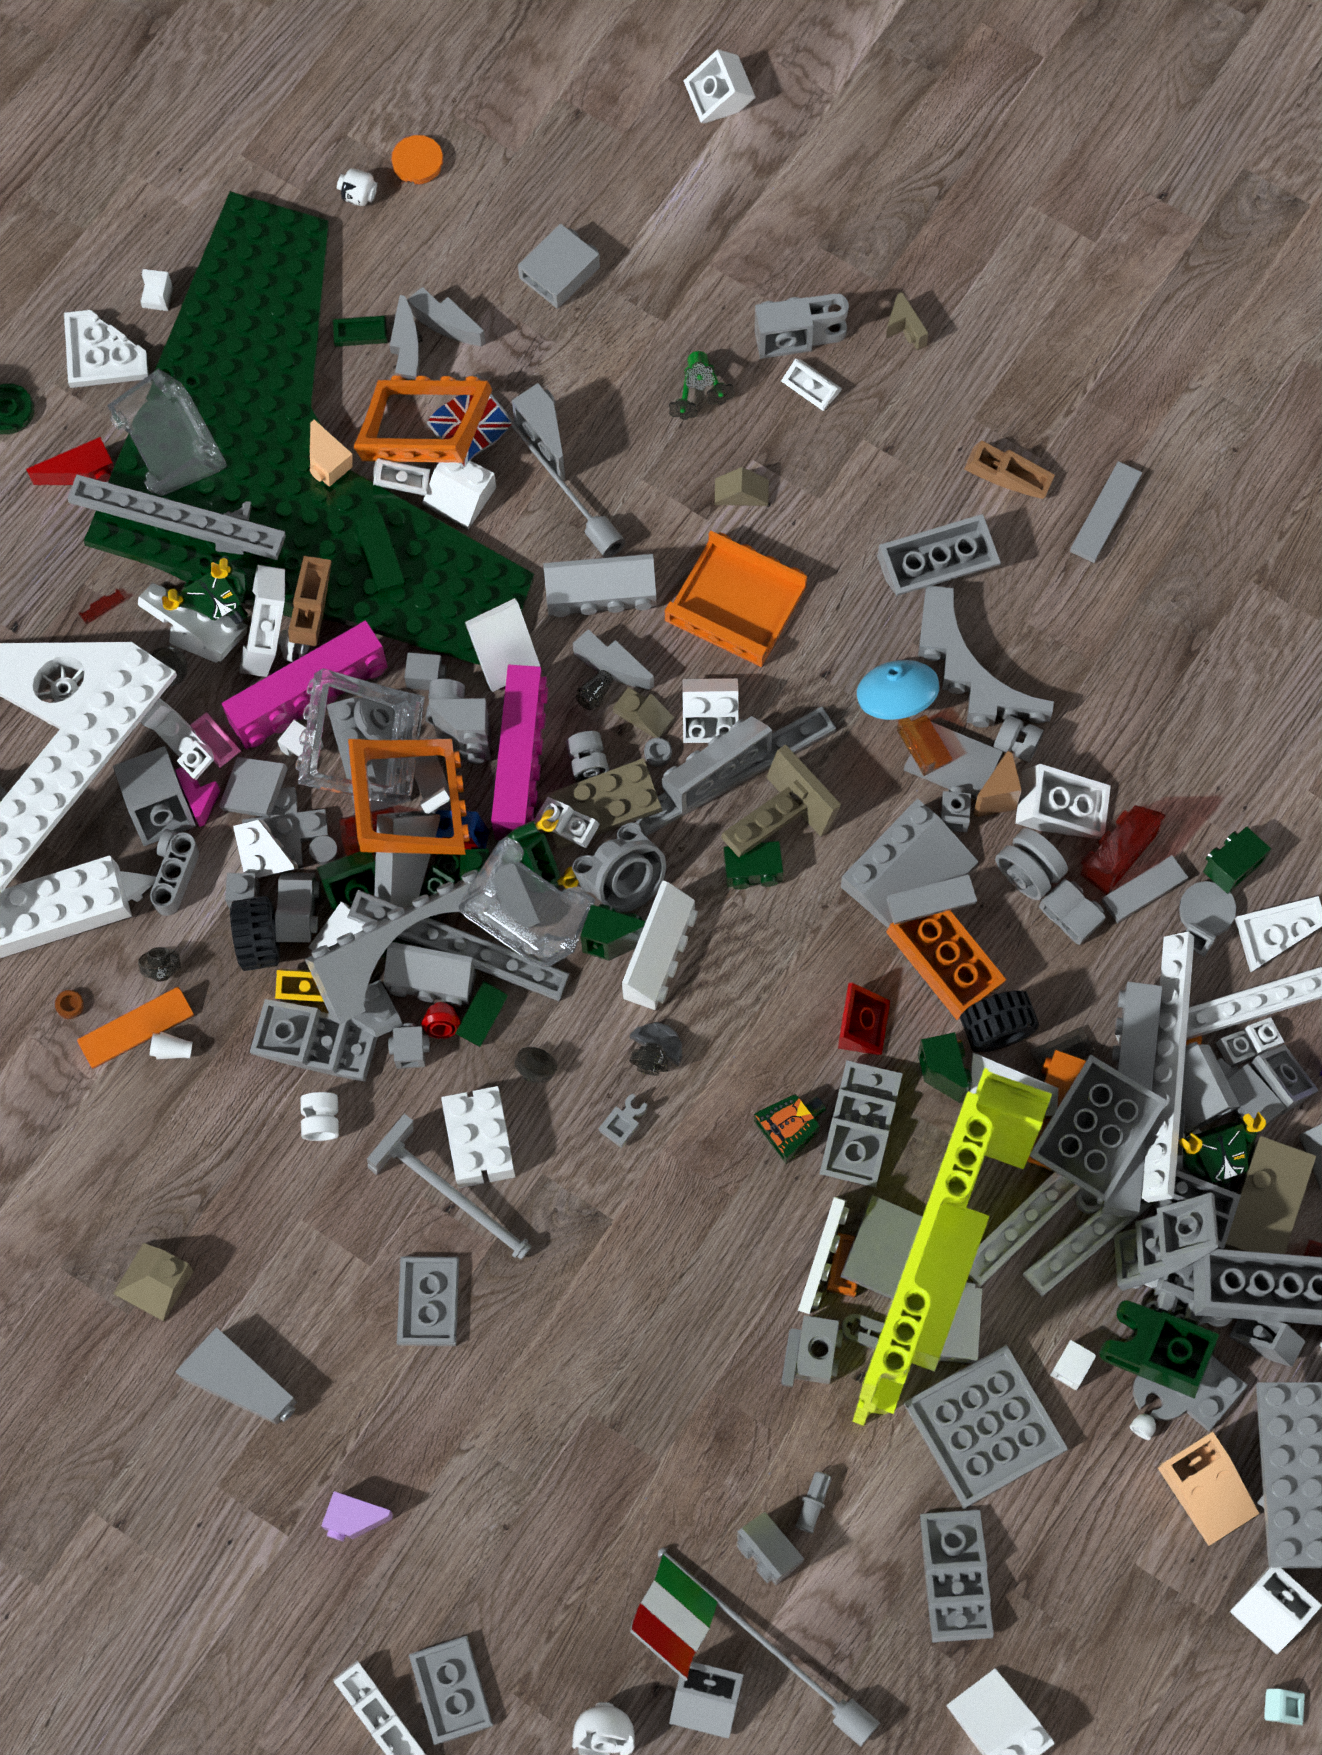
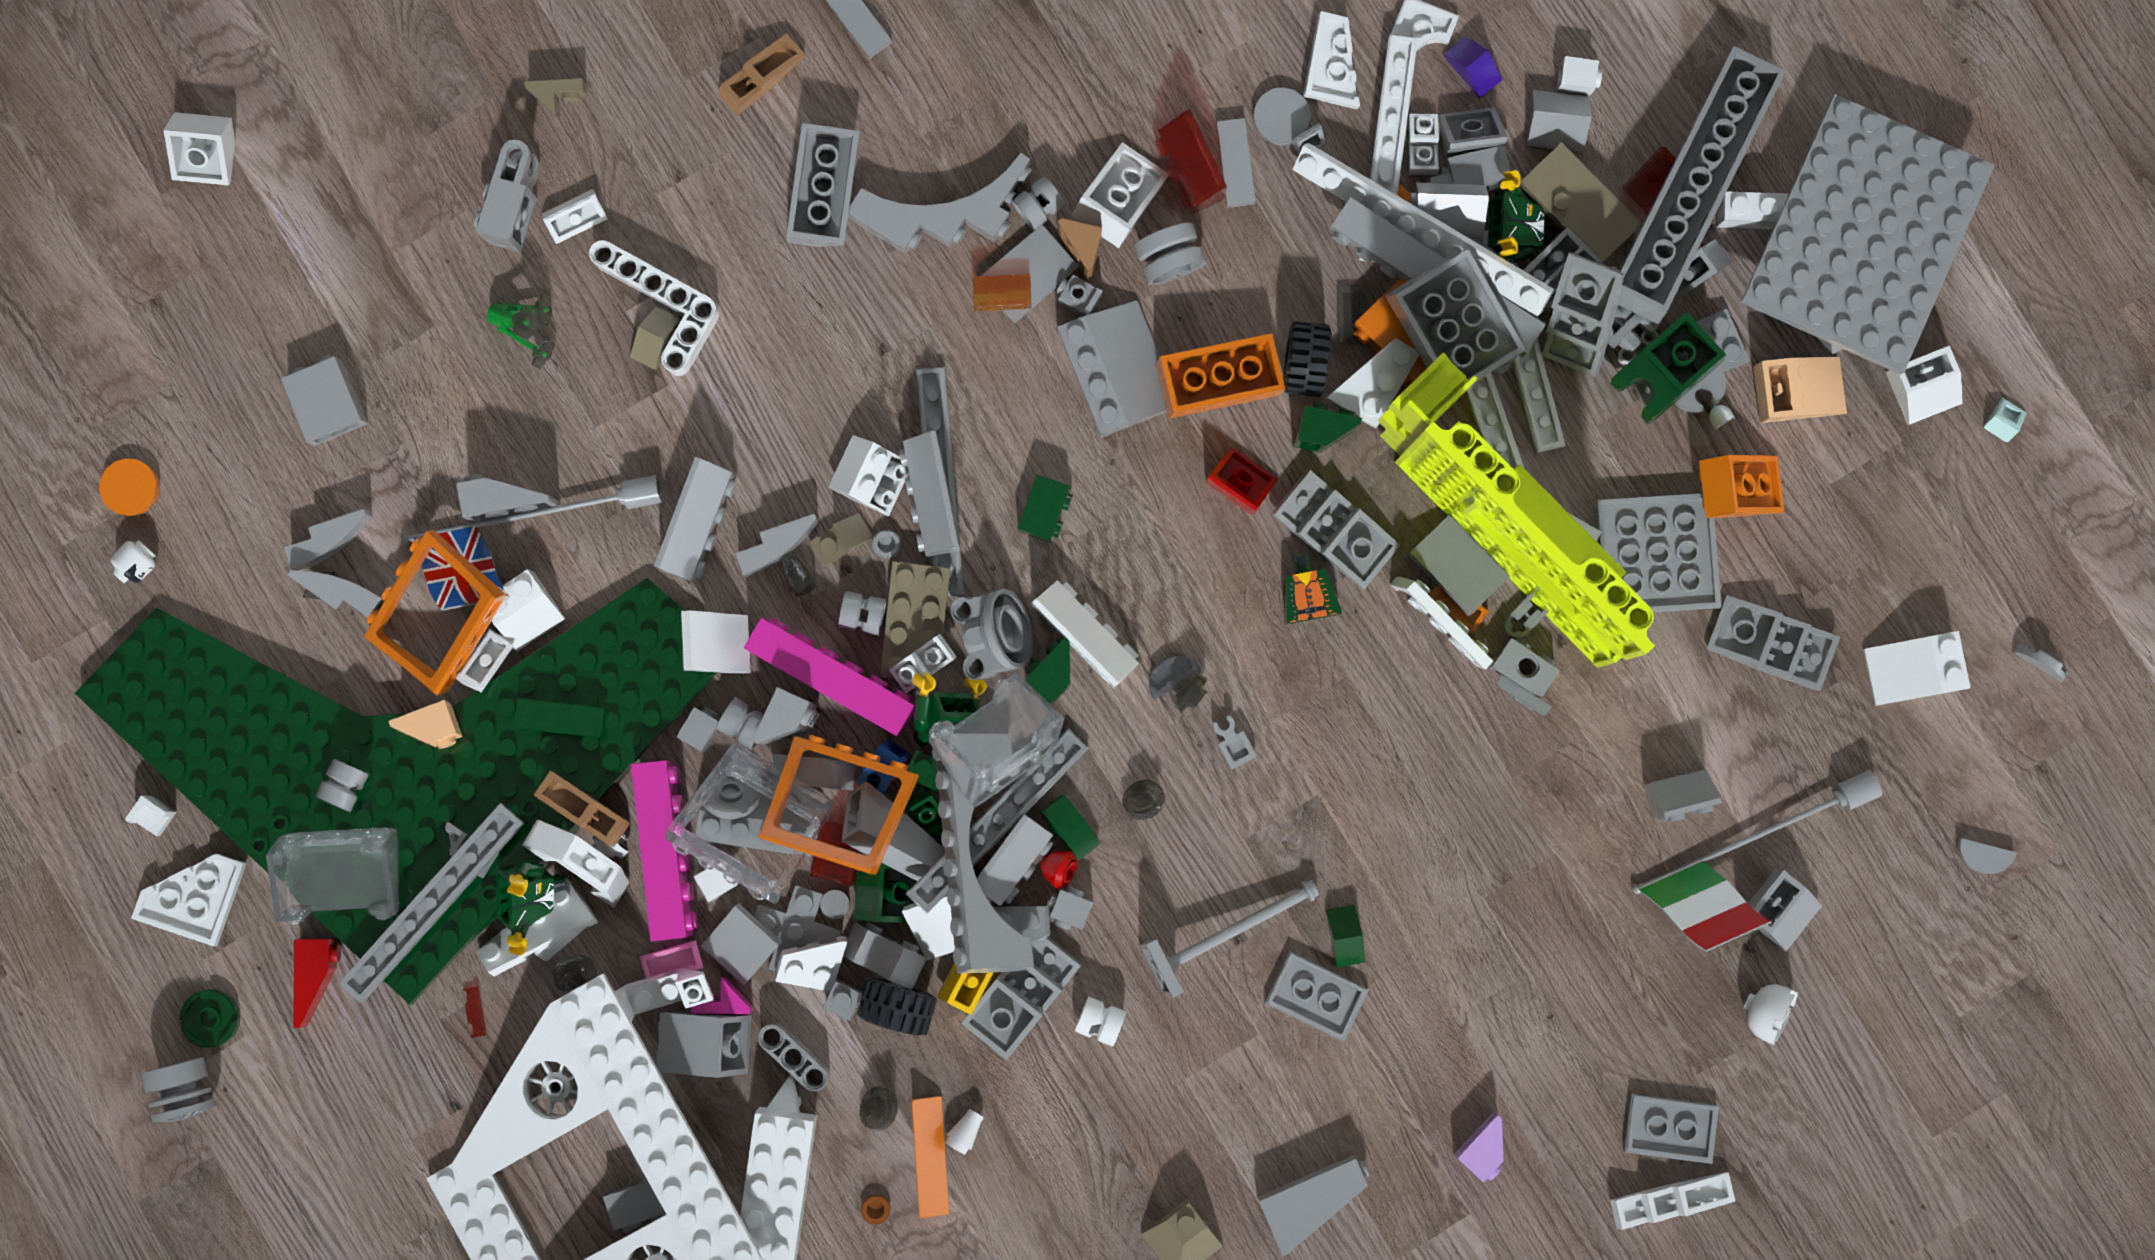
camera: 70 degrees left, 15 degrees up
light grey tile [157,829,177,857] -> none
dark green tile [333,315,387,347] -> none
white tile [420,787,450,814] -> none
white piece [441,1086,515,1188] -> none
orange panel [665,530,807,667] -> none
dark tan piece [721,744,841,858] -> none
light grey axle [795,1472,831,1534] -> none
medium azure dish [857,660,940,720] -> none
light grey tile [886,875,977,925] -> none
light grey brick [1039,878,1106,945] -> none
white panel [1050,1340,1096,1390] -> none
dark green brick [1203,826,1272,894] -> none
none -> light grey wheel [315,758,369,812]
none -> white beam [589,240,719,376]
none -> dark green slope [1325,905,1365,968]
none -> orange slope [1699,455,1785,518]

